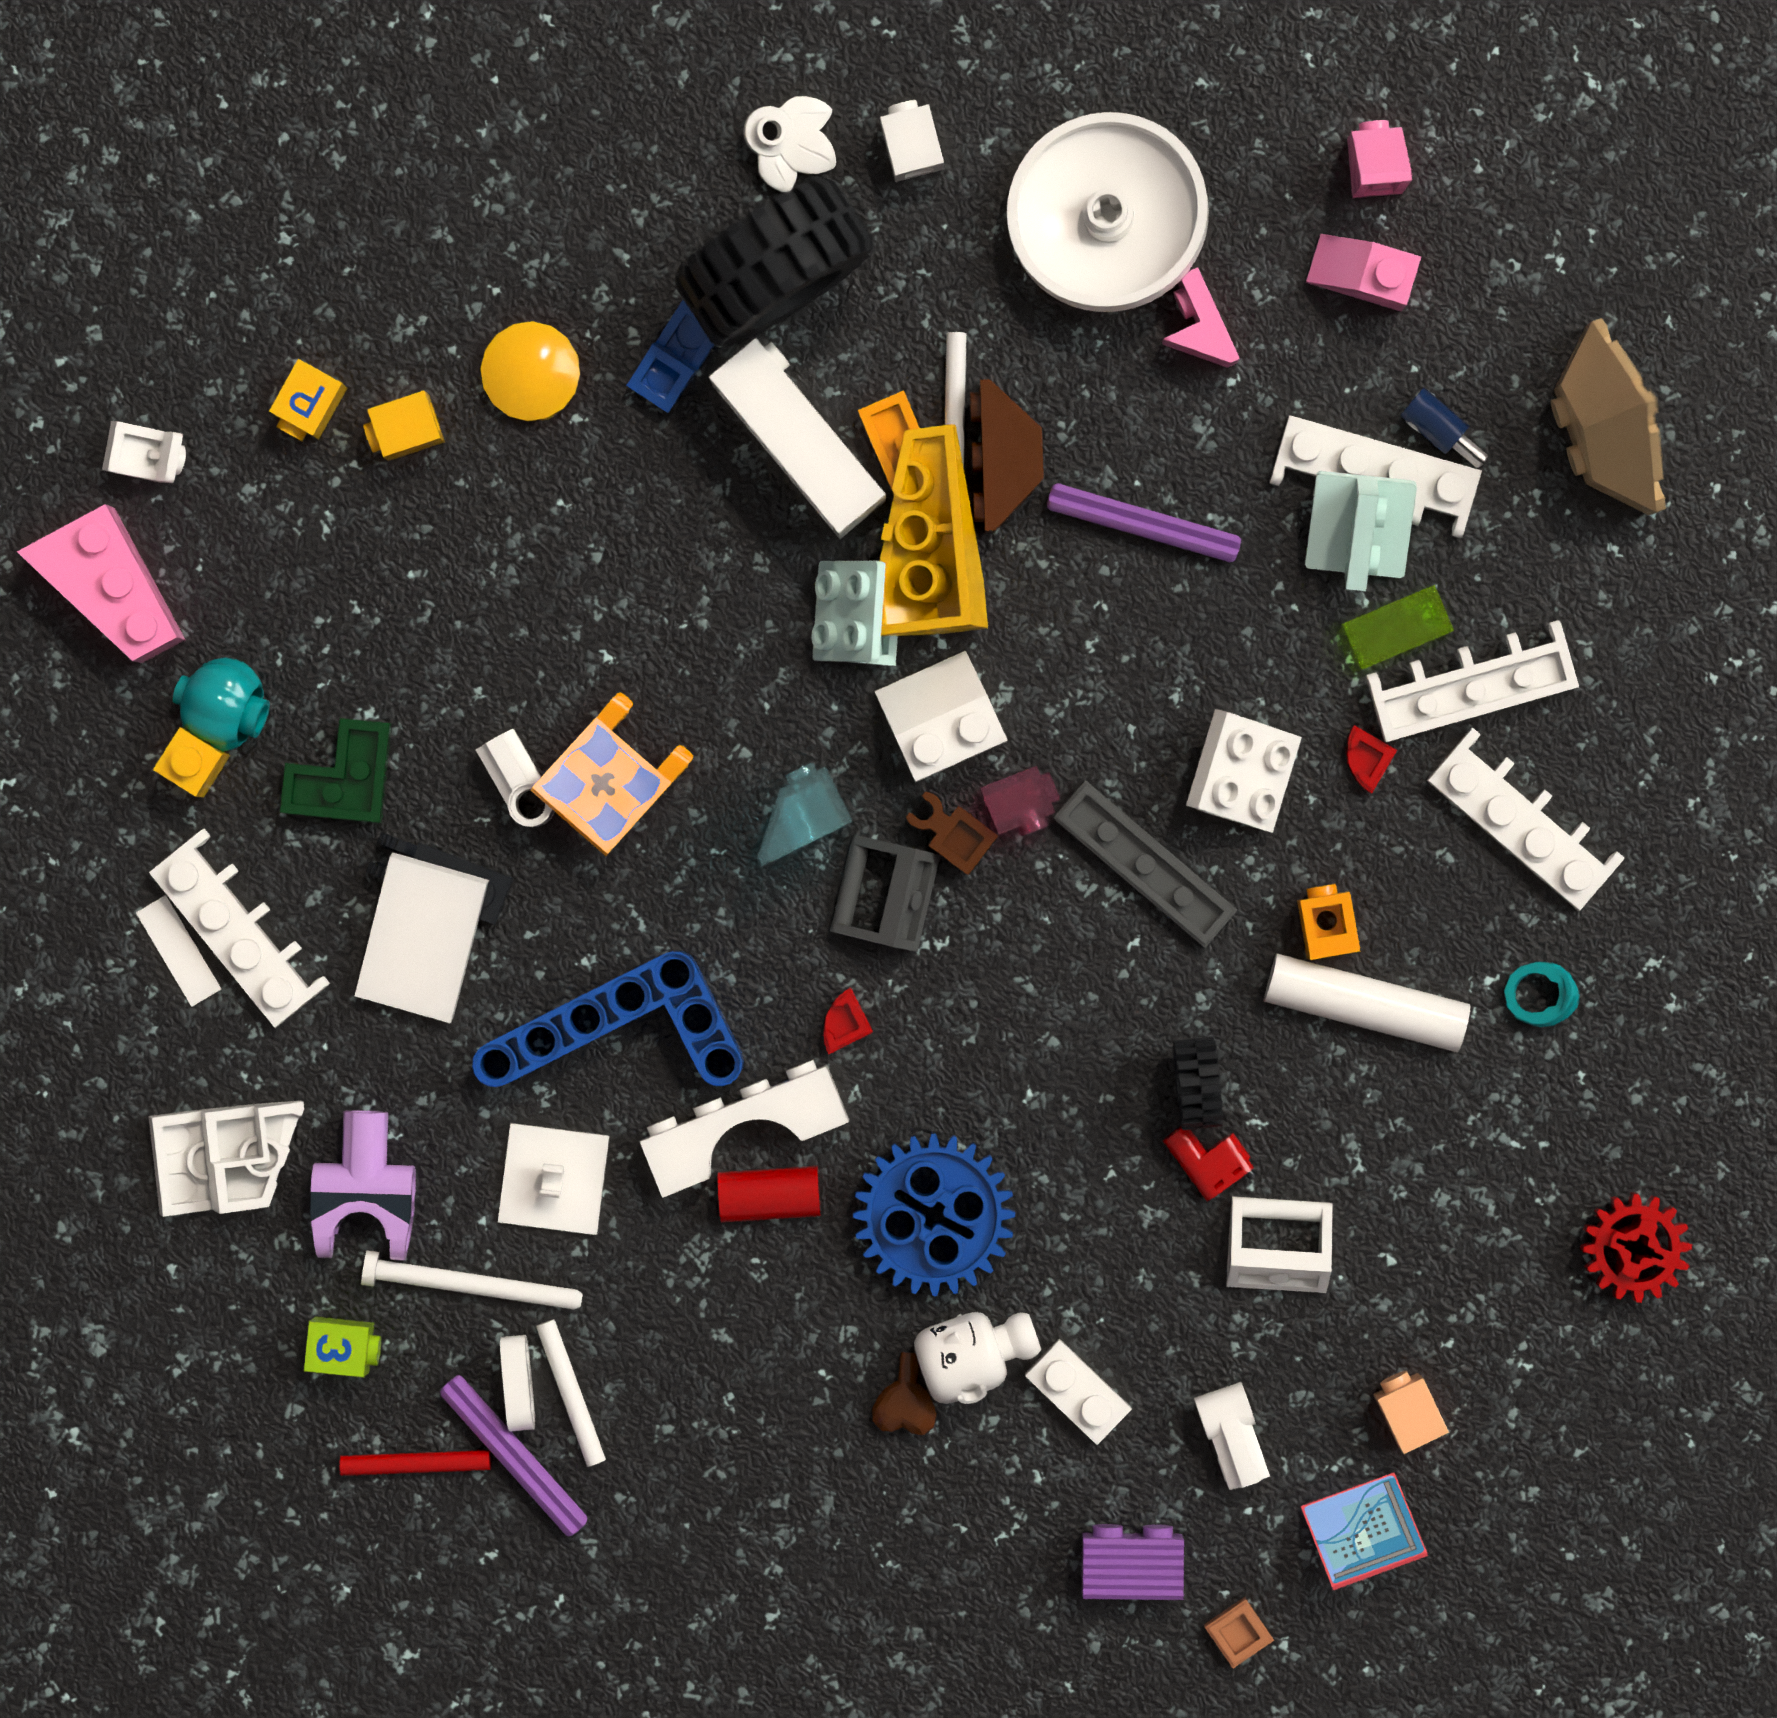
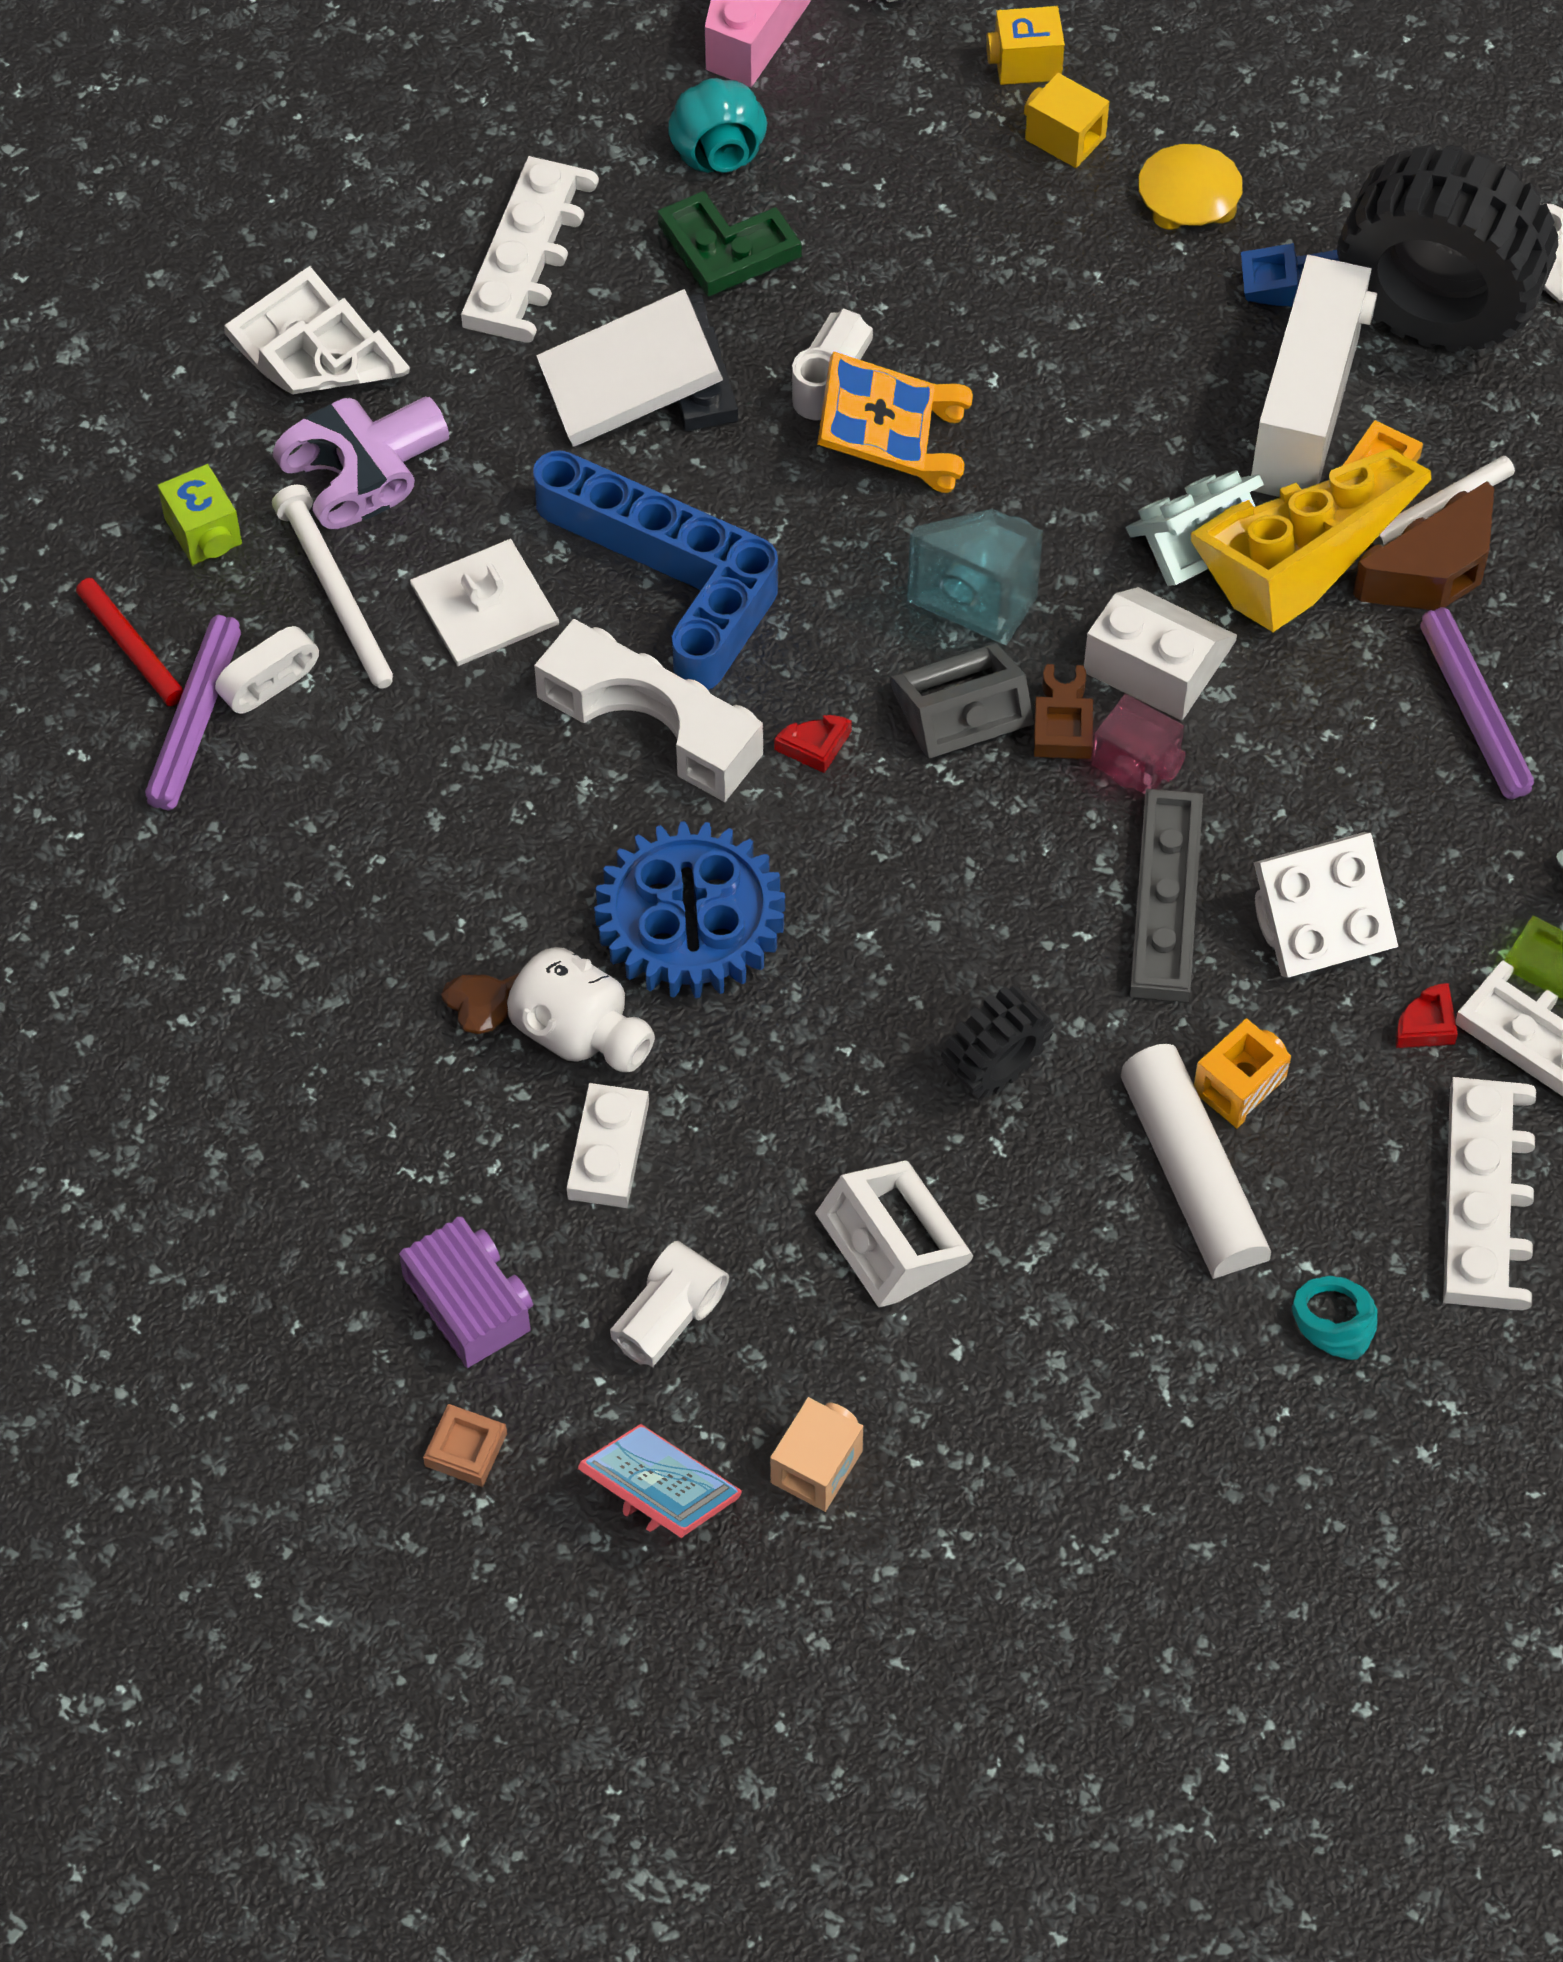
camera: 55 degrees right, 30 degrees down
white sticker [136,895,221,1007] -> none
yellow brick [153,727,230,797] -> none
white bar [536,1319,606,1467] -> none
red brick [718,1166,821,1223] -> none
red piece [1162,1127,1257,1202] -> none
red gear [1580,1192,1692,1303] -> none

